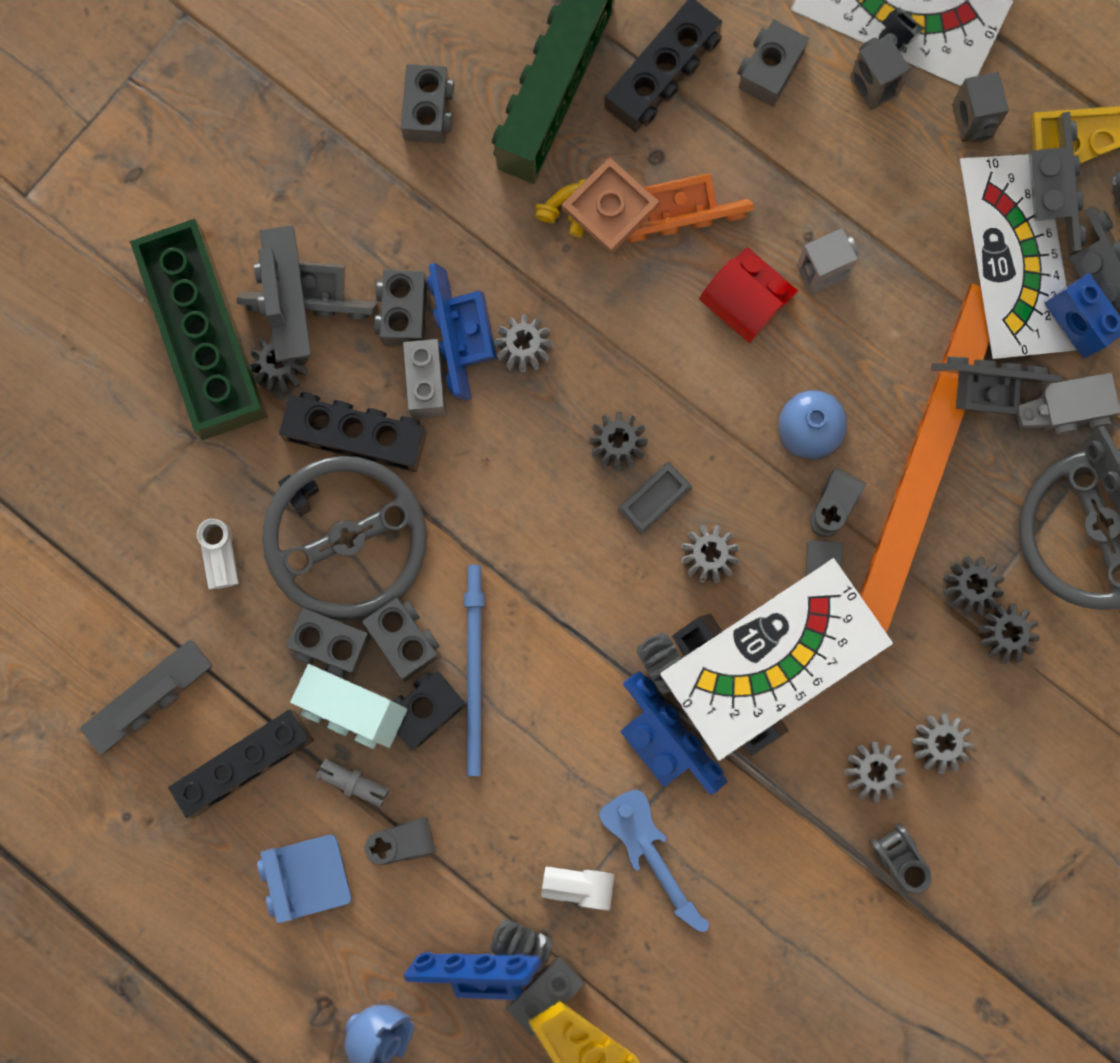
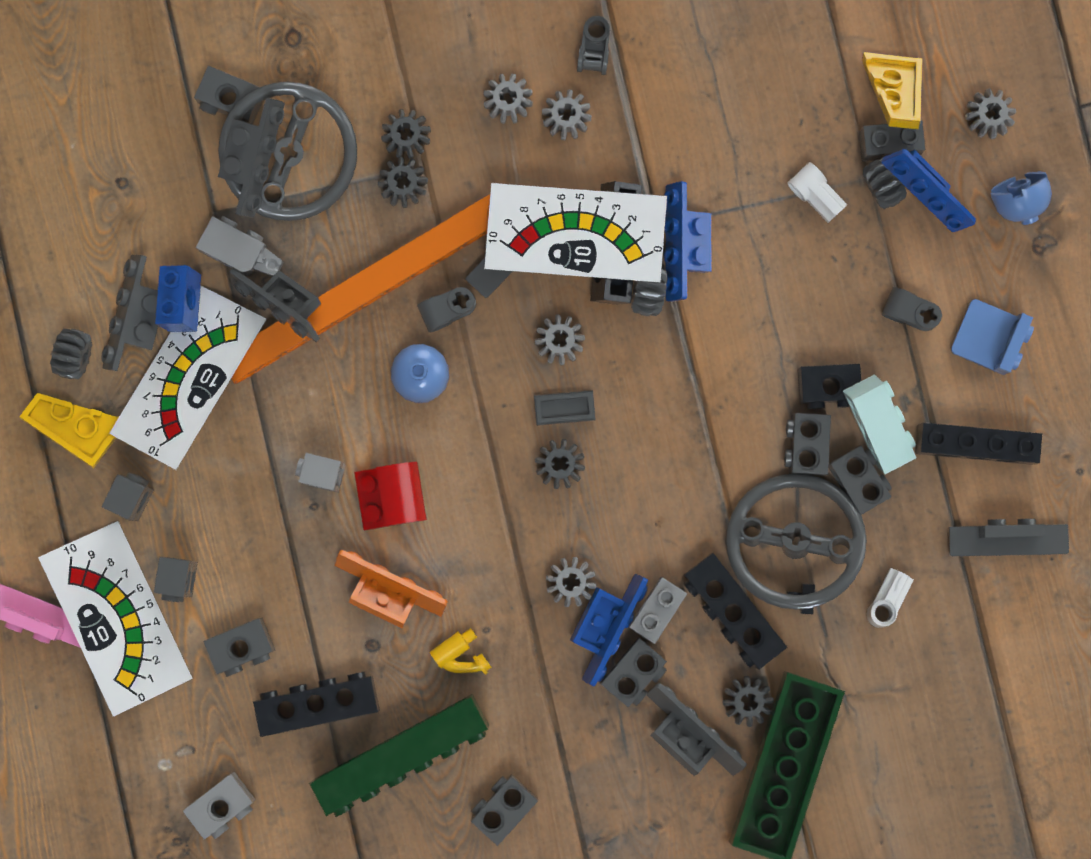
camera: 150 degrees left, 5 degrees up
dark grey bracket [254,226,311,362] -> none
light grey pin [316,758,390,808] -> none
medium blue bar [464,565,485,776] -> none
nougat tile [562,157,659,254] -> none
medium blue piece [599,790,709,932] -> none
black tile [878,7,924,50] -> none
dark grey bracket [1029,112,1086,254] -> none

